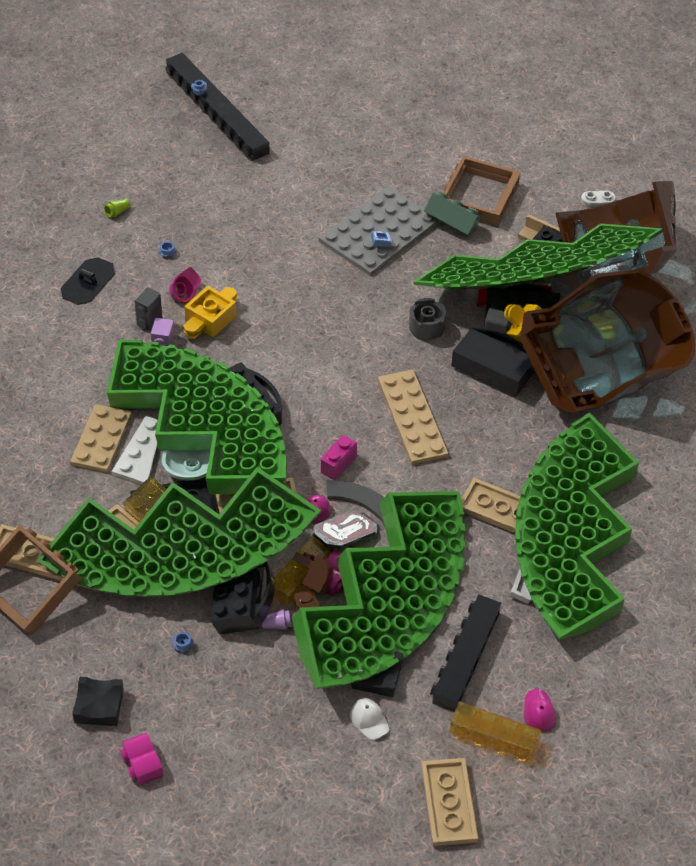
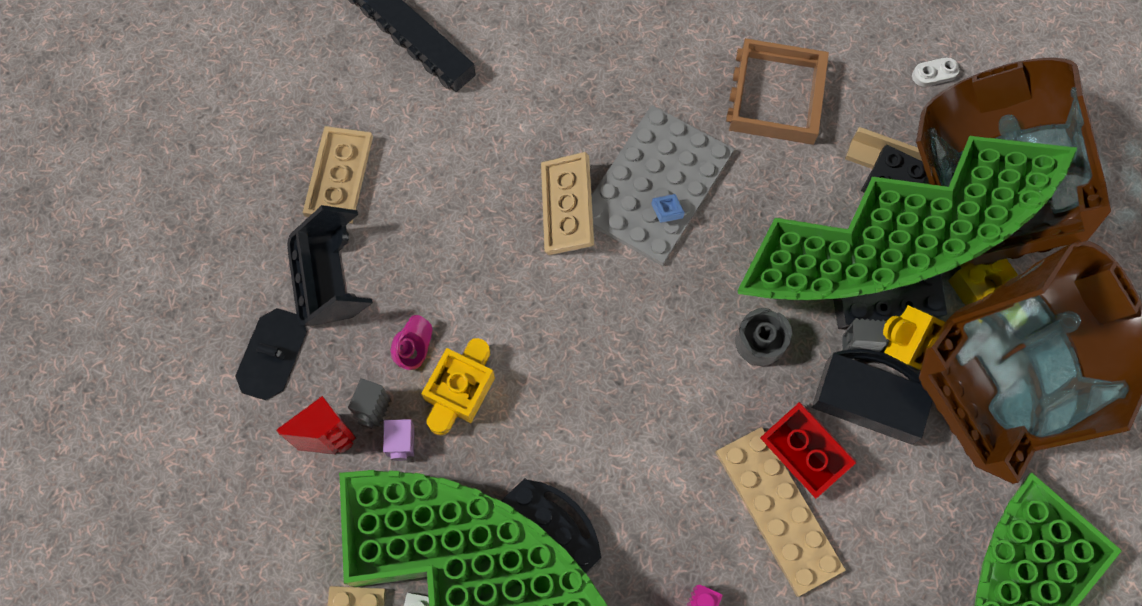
camera: 10 degrees left, 20 degrees up
lime cone [104,199,131,218] -> none
medium blue plate [159,241,176,257] -> none
sand green brick [424,191,482,235] -> none
none -> red slope [276,396,357,455]
none -> black windscreen [287,205,373,326]
none -> tan plate [303,126,373,224]
none -> tan plate [541,152,594,255]
none -> red slope [760,402,857,499]

